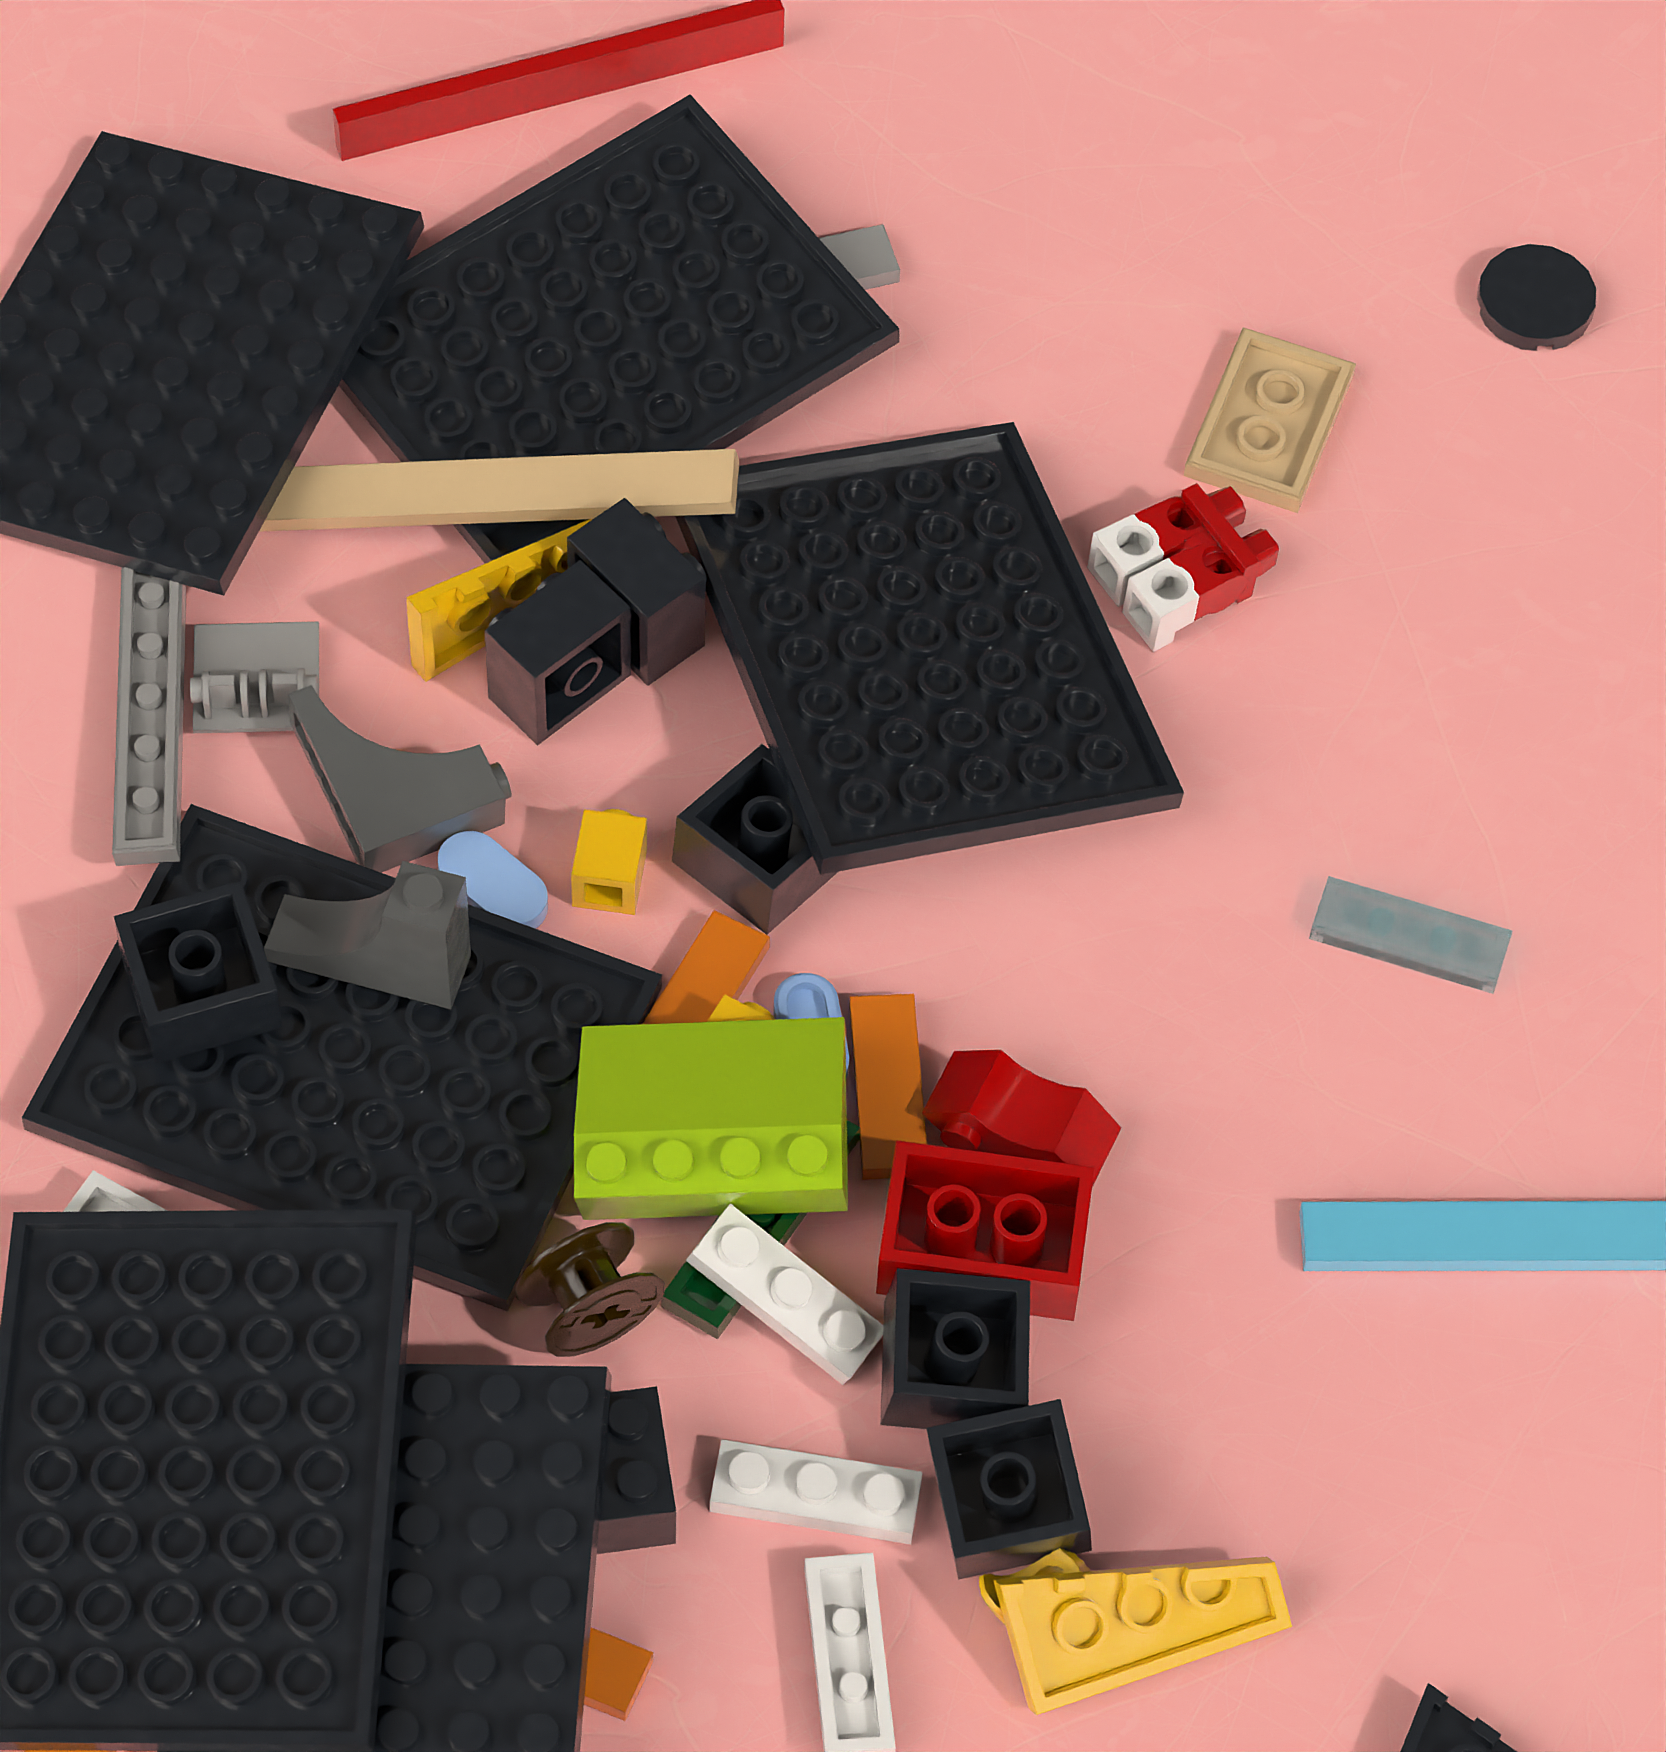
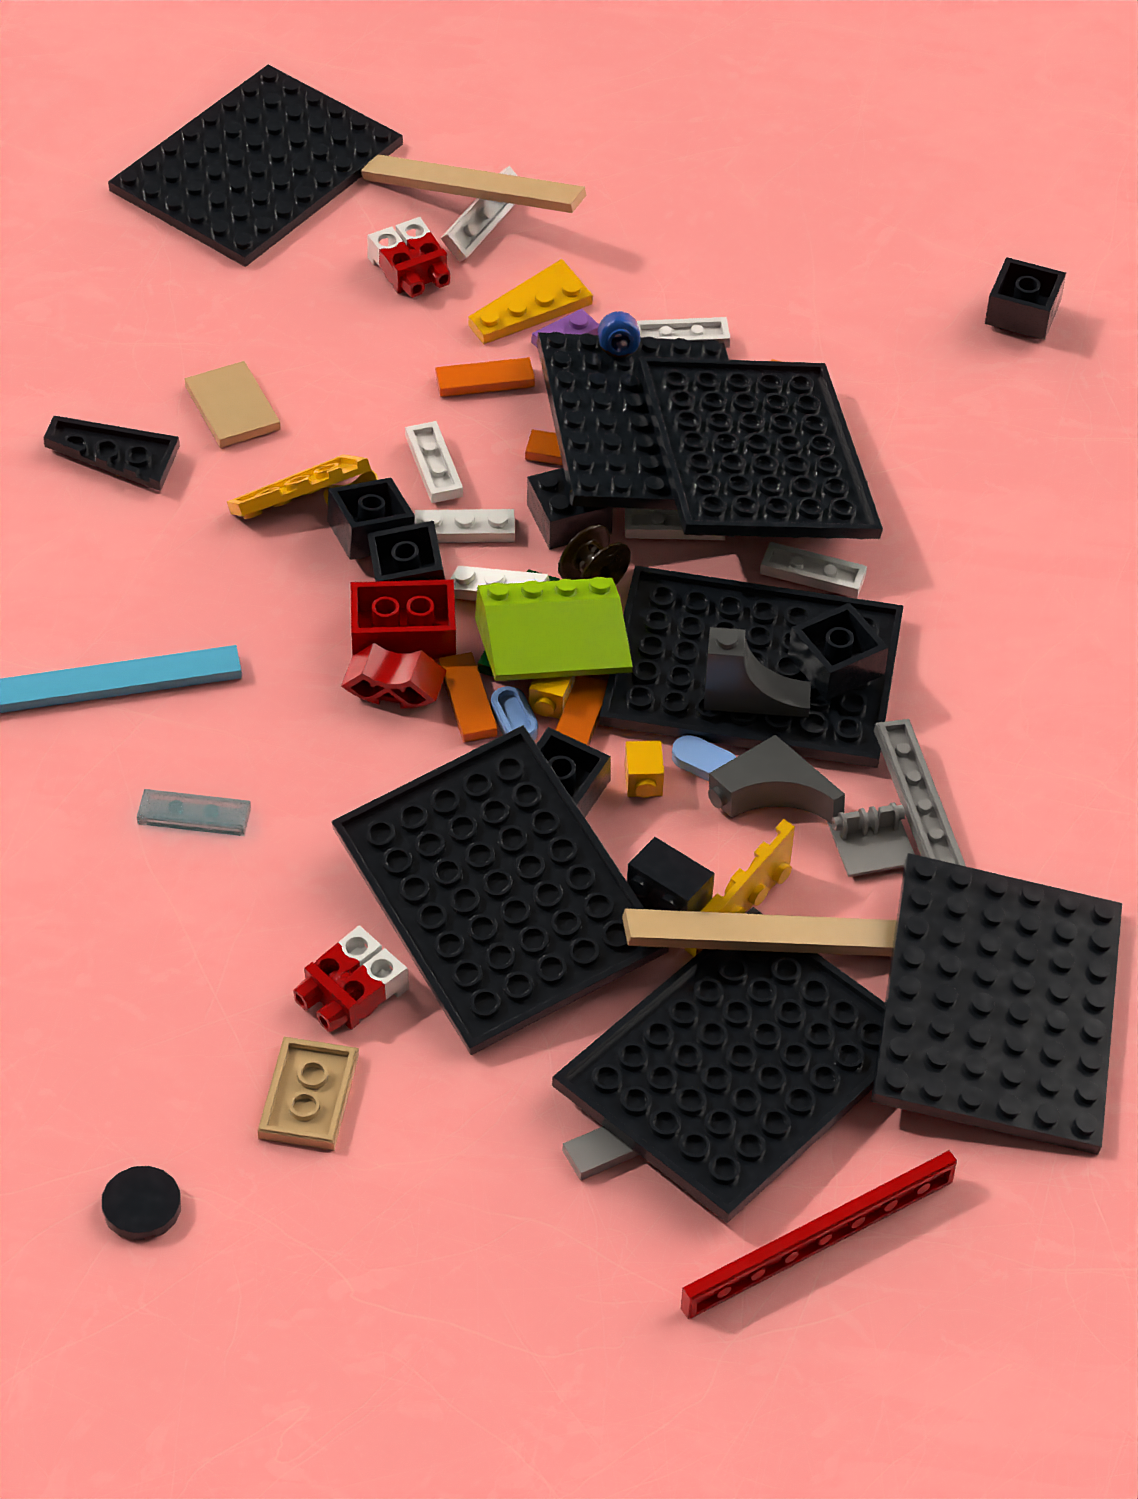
camera: 170 degrees right, 10 degrees down
black brick [485,560,631,745] -> none

